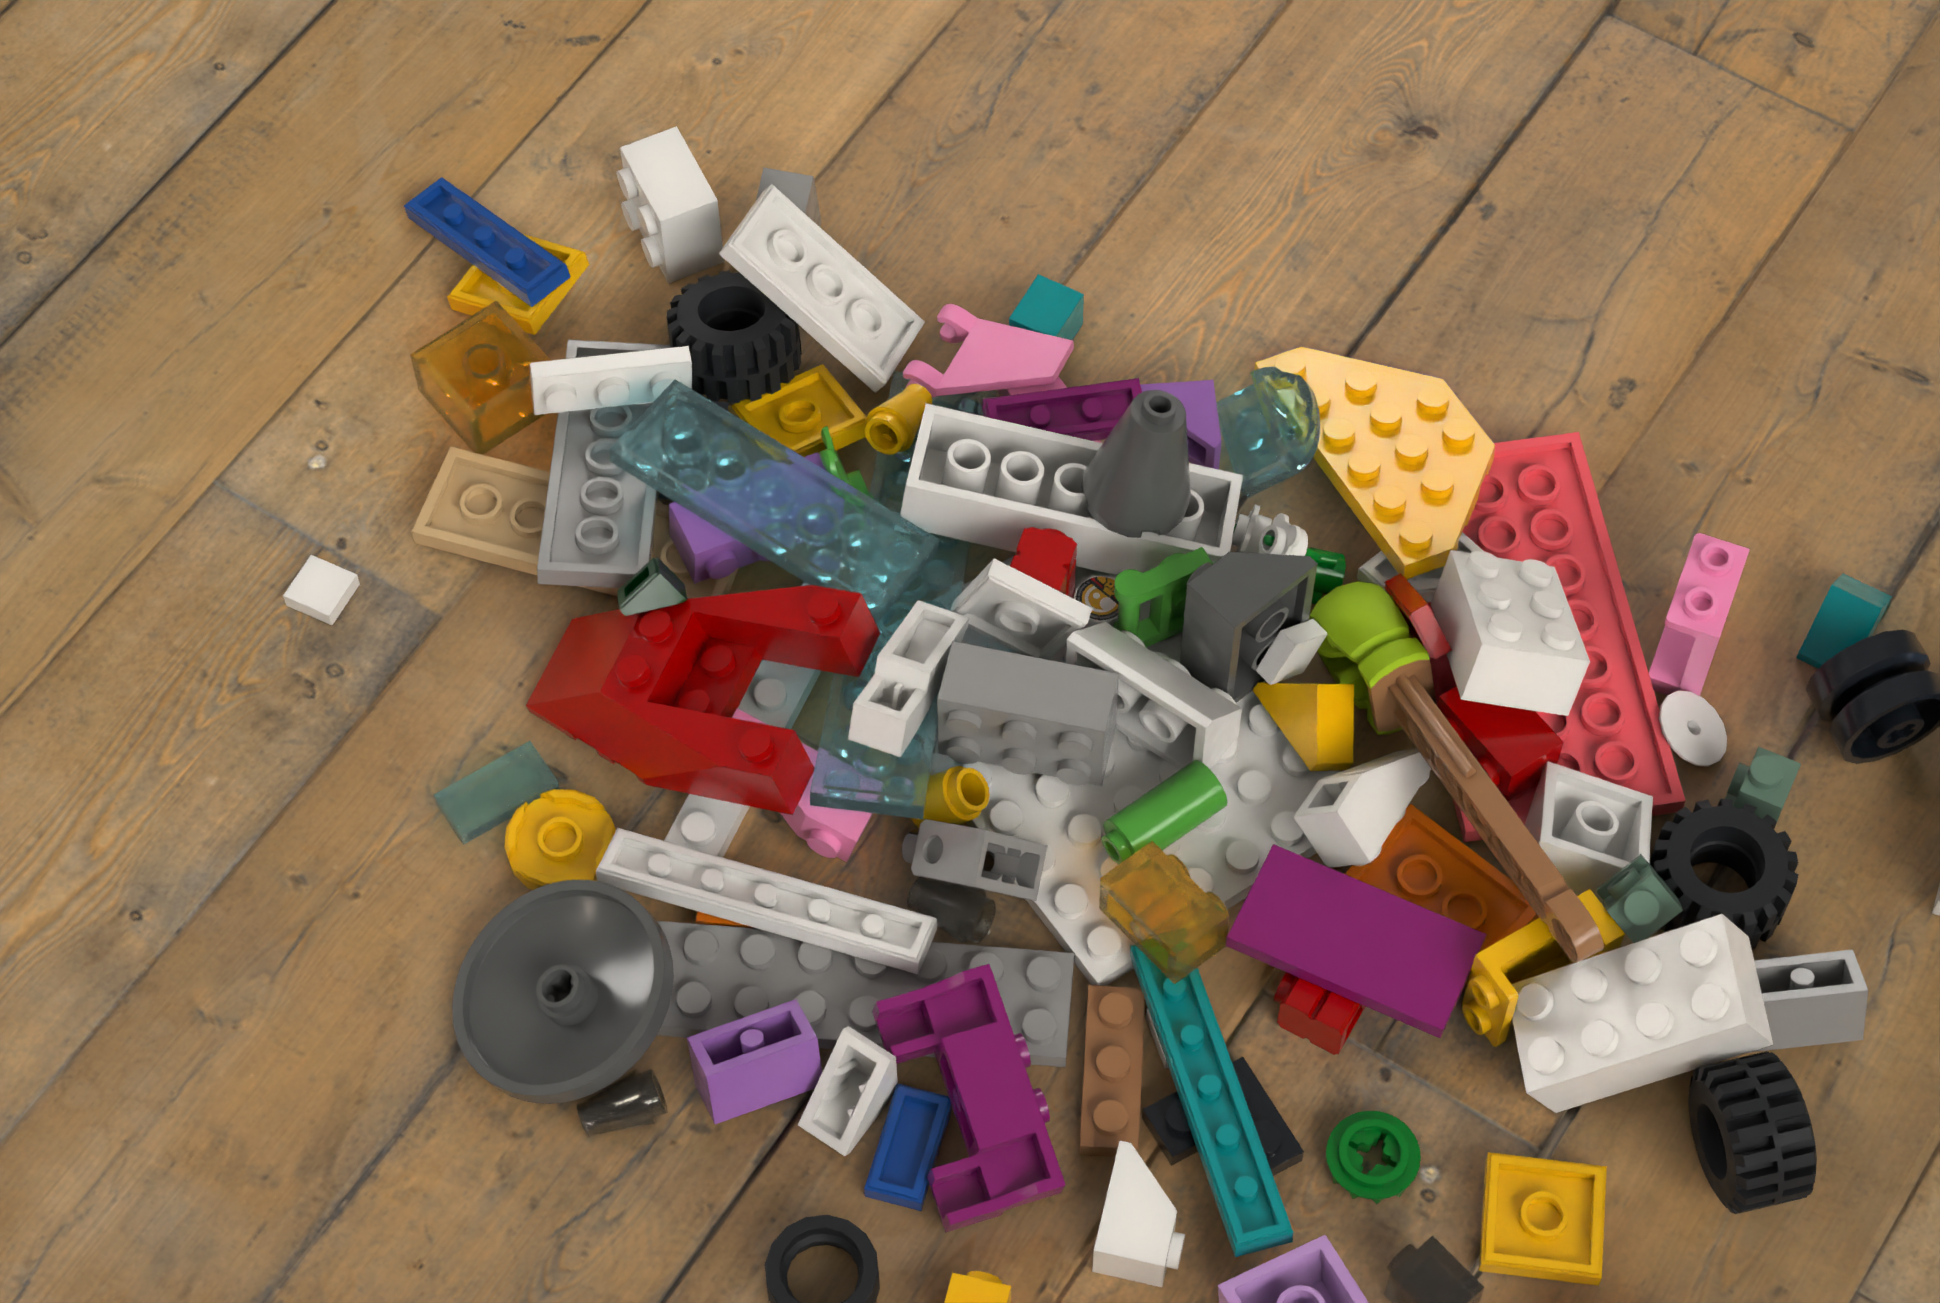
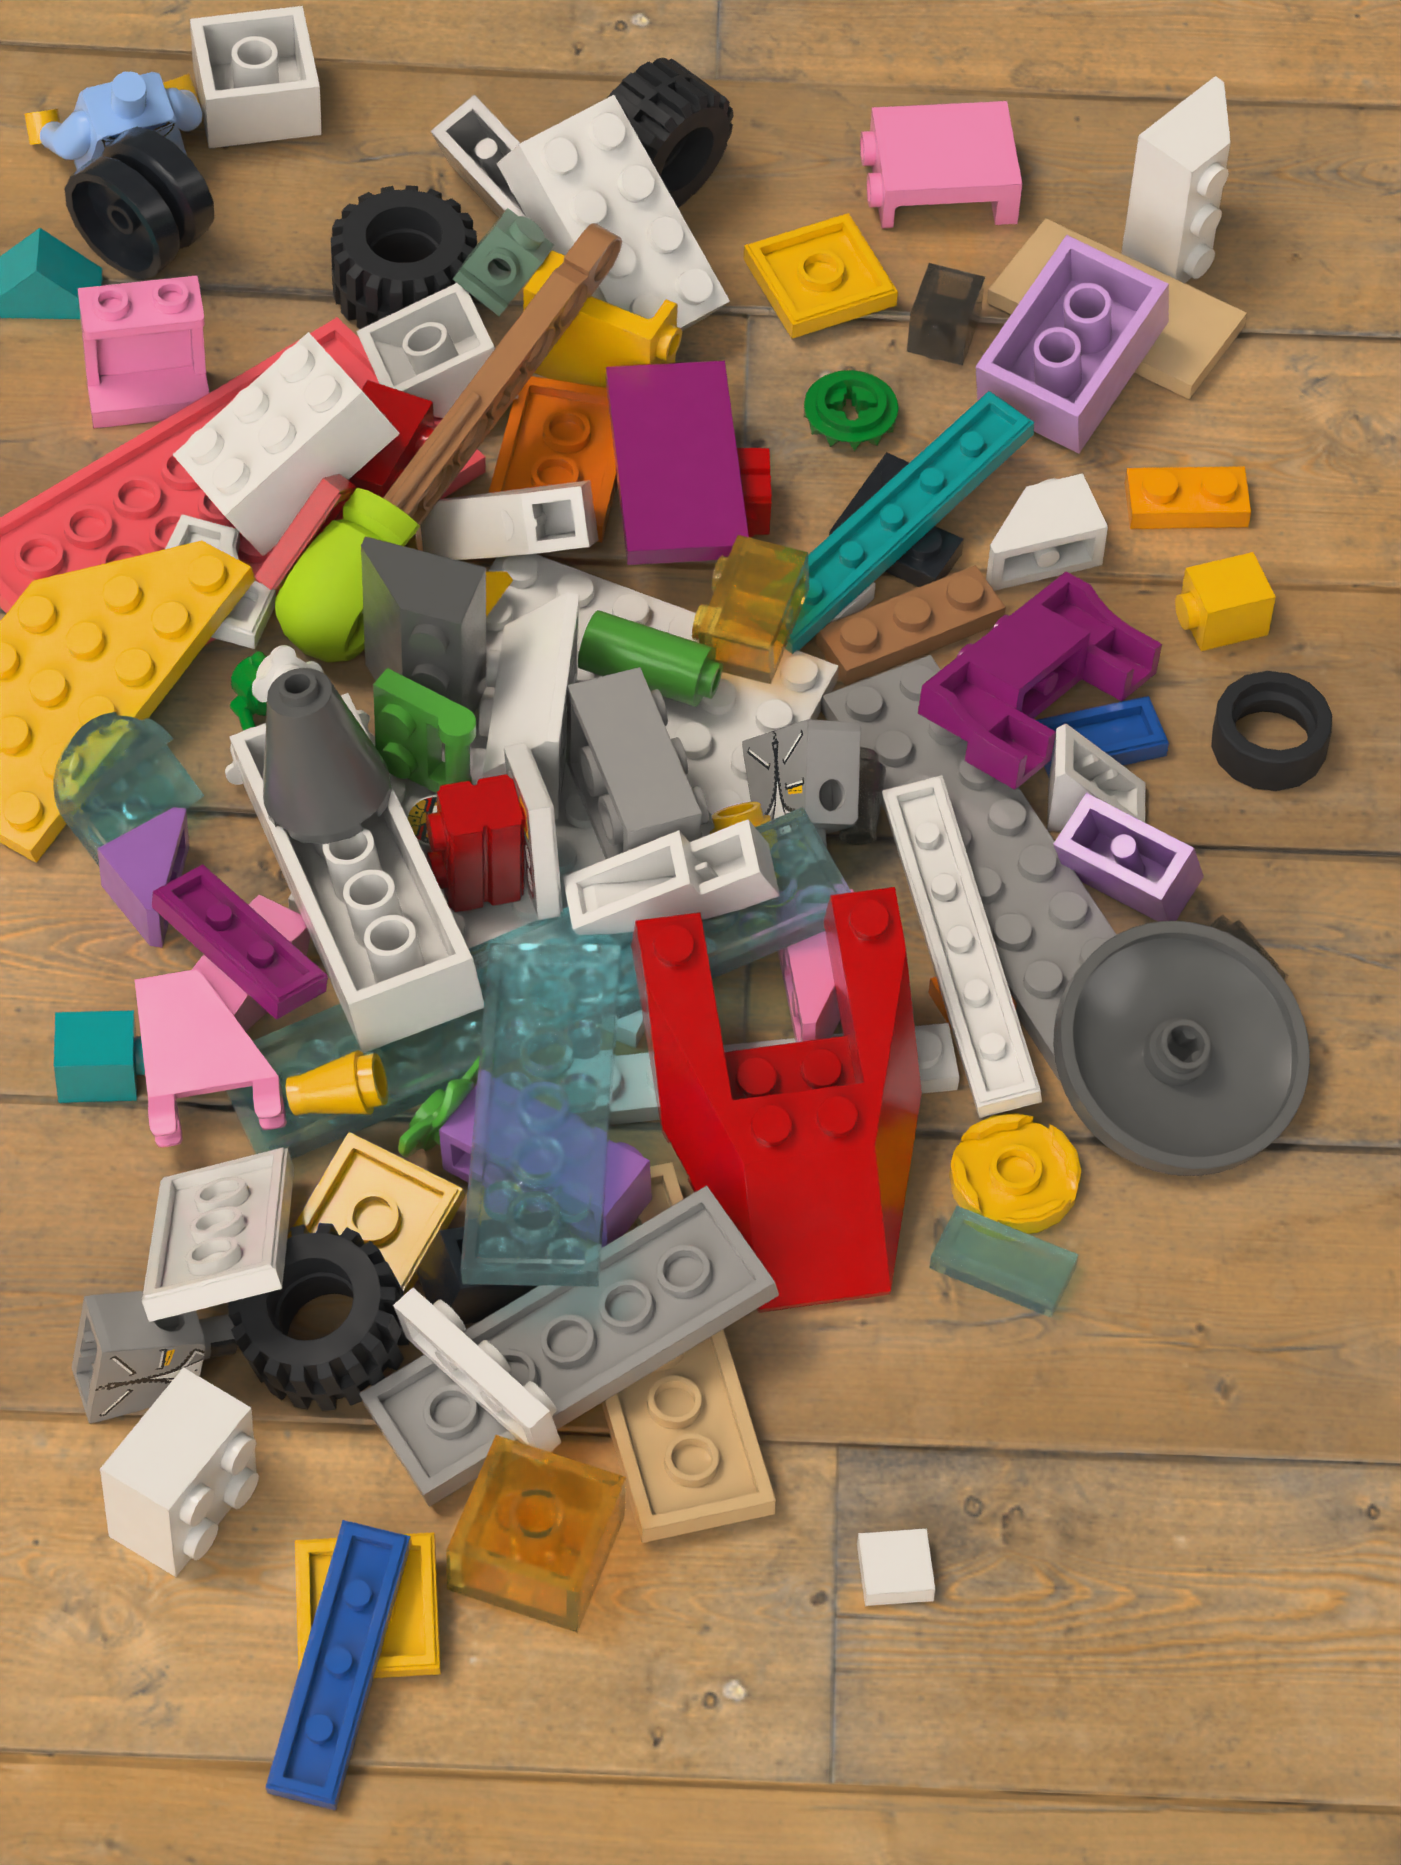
camera: 125 degrees left, 5 degrees down
slope [617,557,688,616] -> none
white piece [1659,690,1727,766] -> none
sand green brick [1725,746,1801,821] -> none

